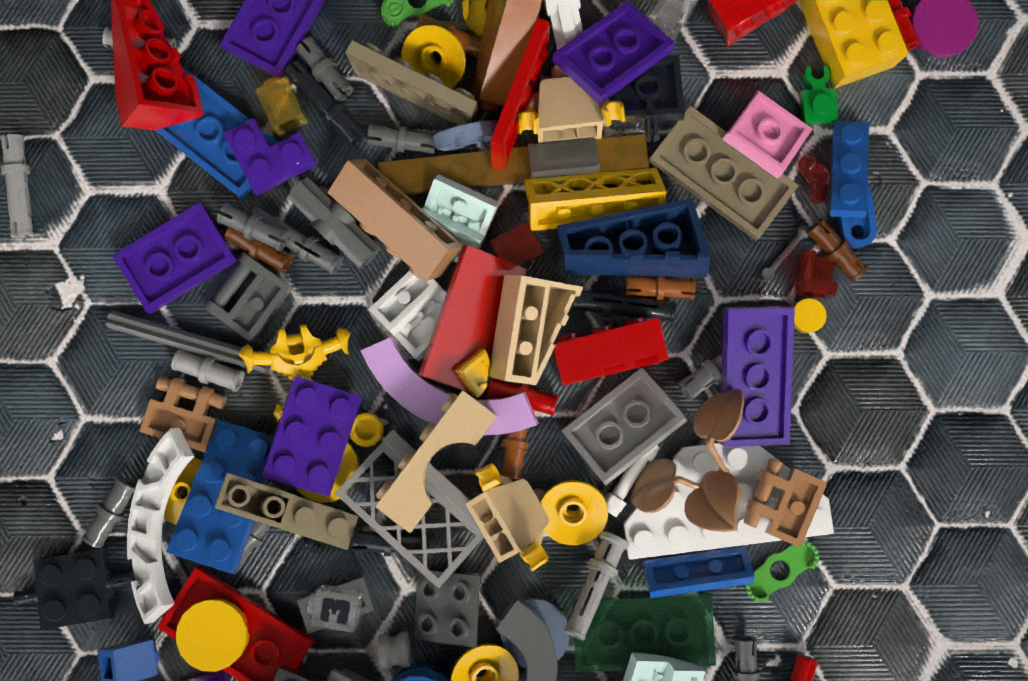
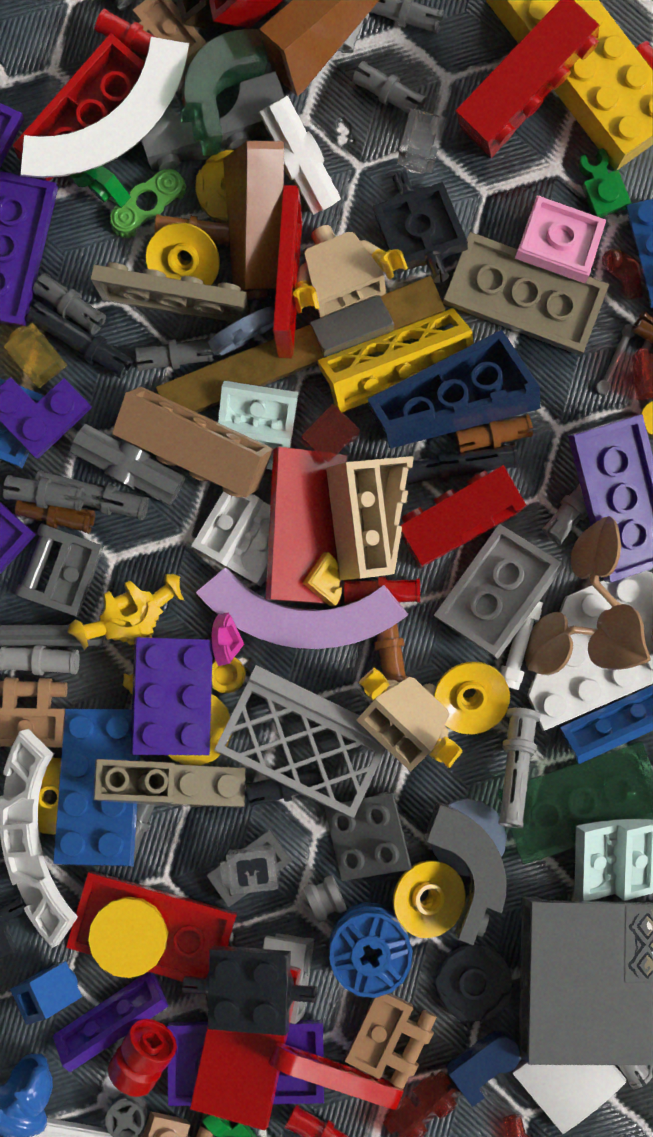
camera: 15 degrees left, 0 degrees up
tan arch [375,390,497,533] -> none
dark purple plate [553,1,675,105] -> none
none -> dark pink tile [212,612,244,666]

